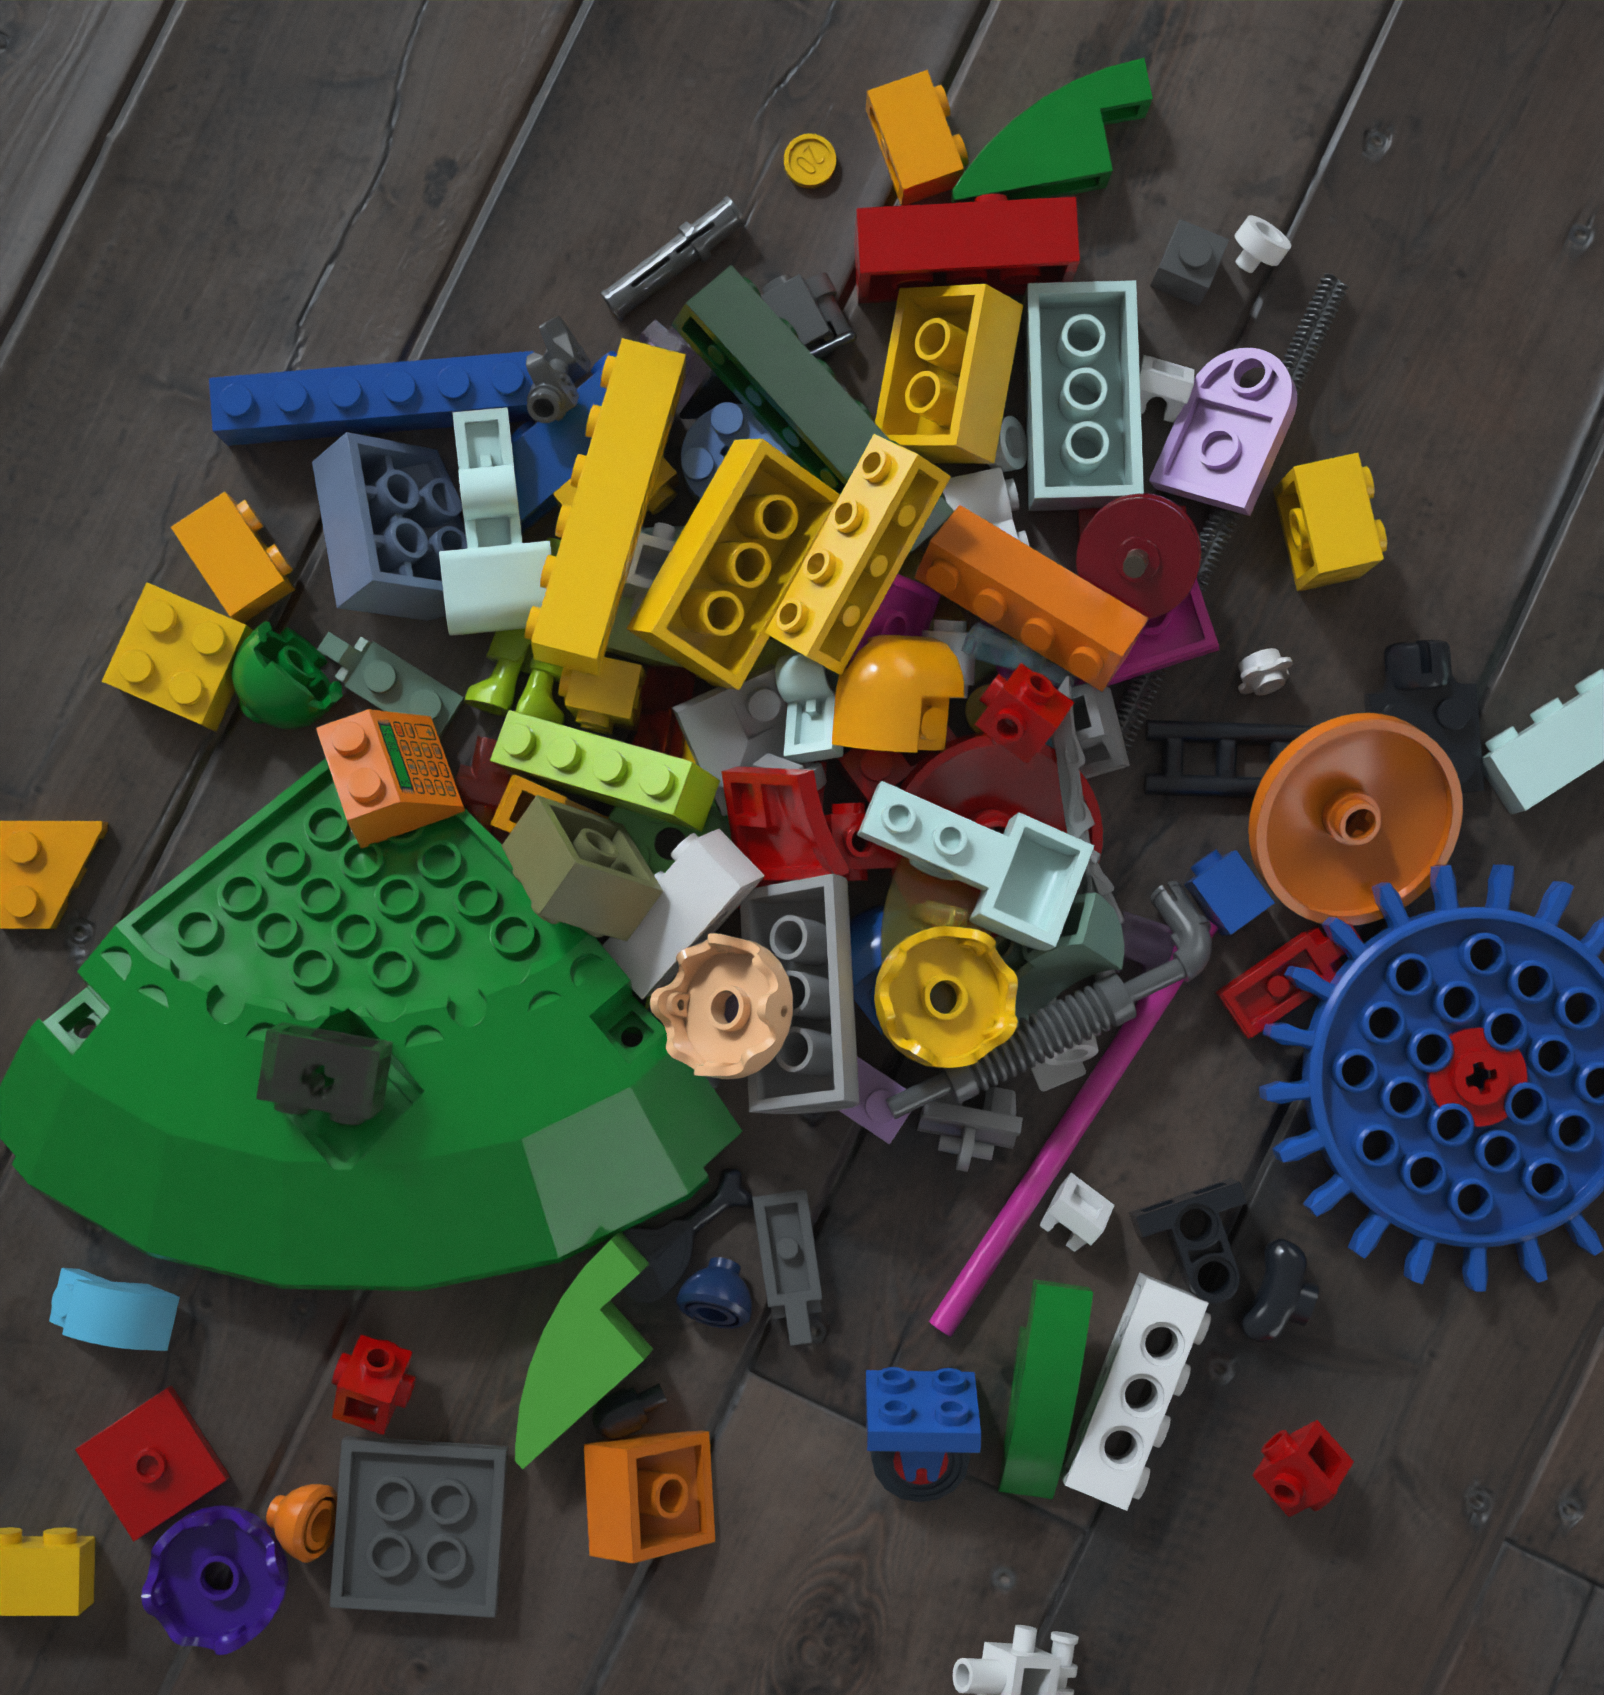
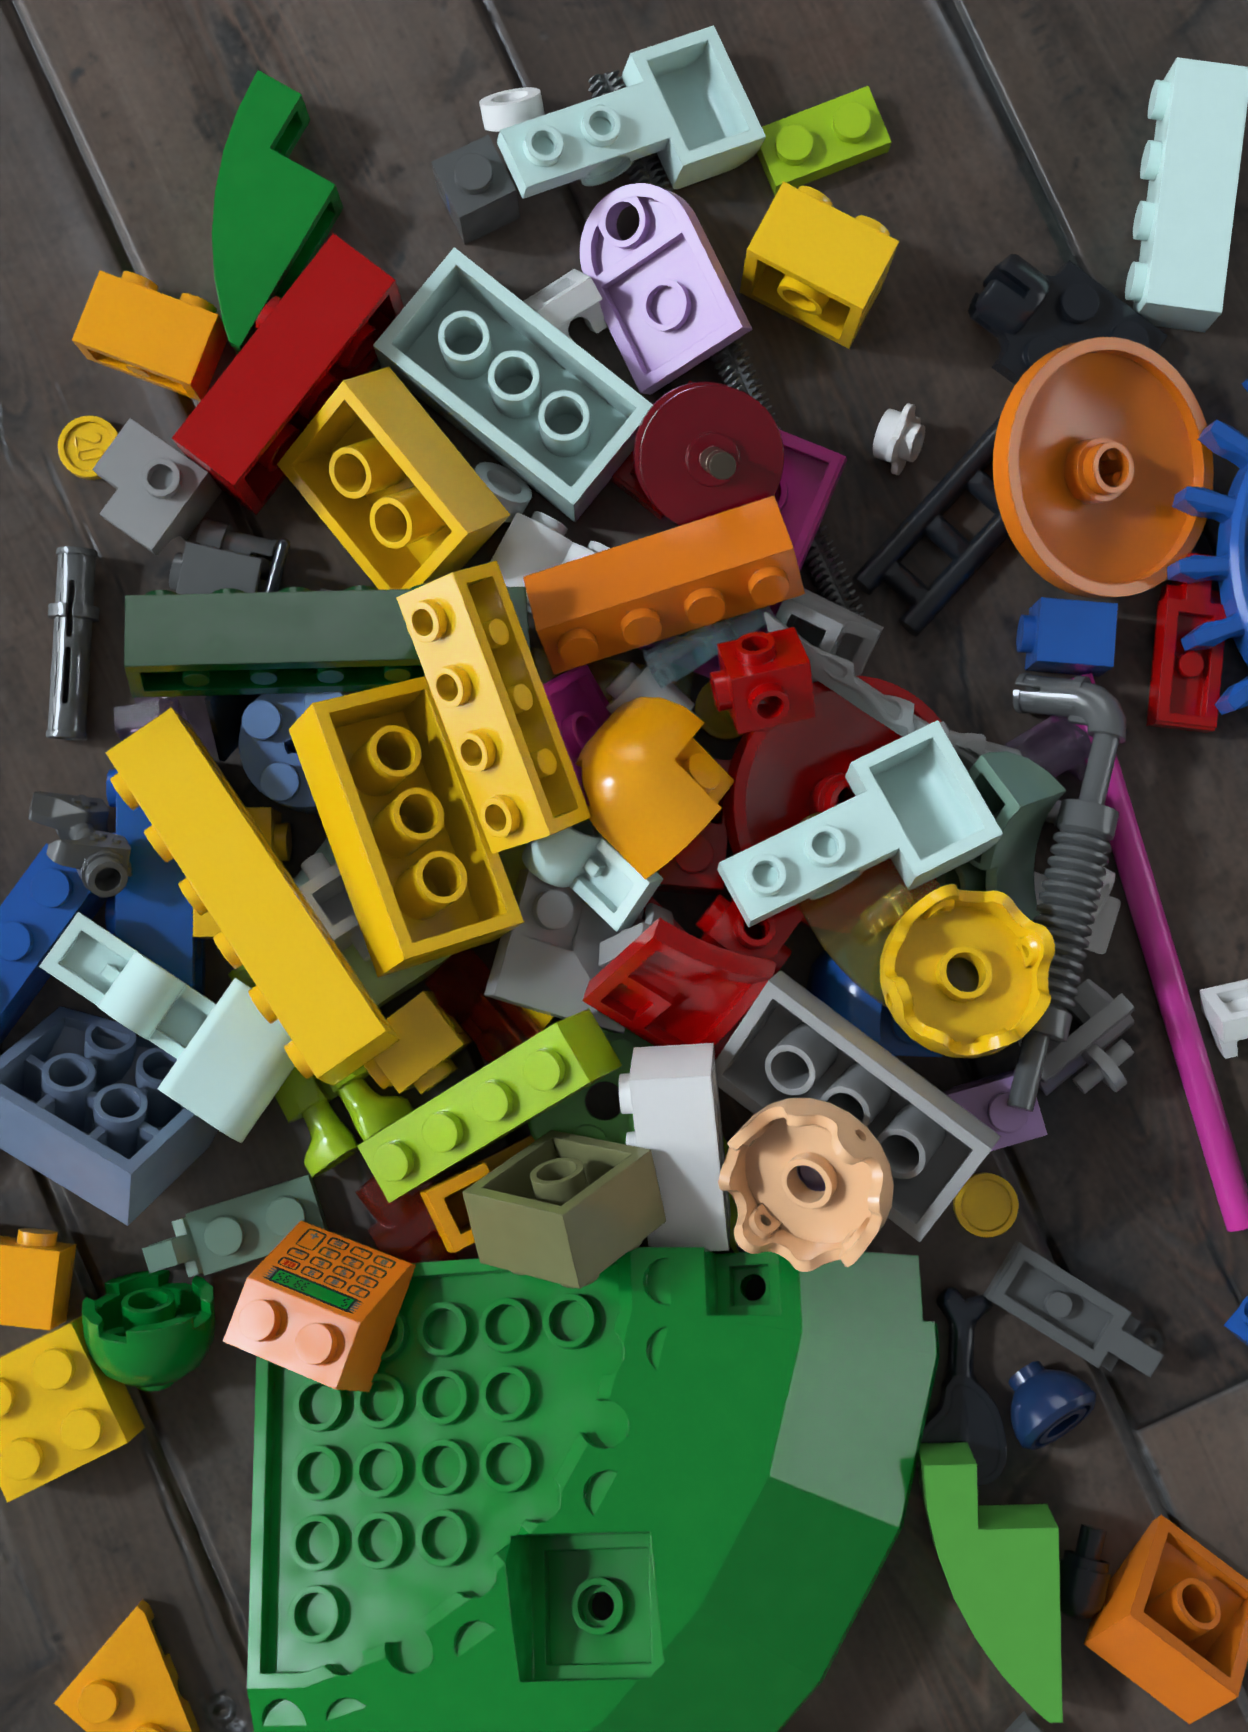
camera: 50 degrees left, 0 degrees up
clear smoke brick [256,1022,393,1125] -> none
none -> light grey brick [92,418,222,555]
none -> light aqua plate [497,25,766,199]
none -> lime plate [757,86,892,196]
none -> yellow piece [953,1172,1019,1238]

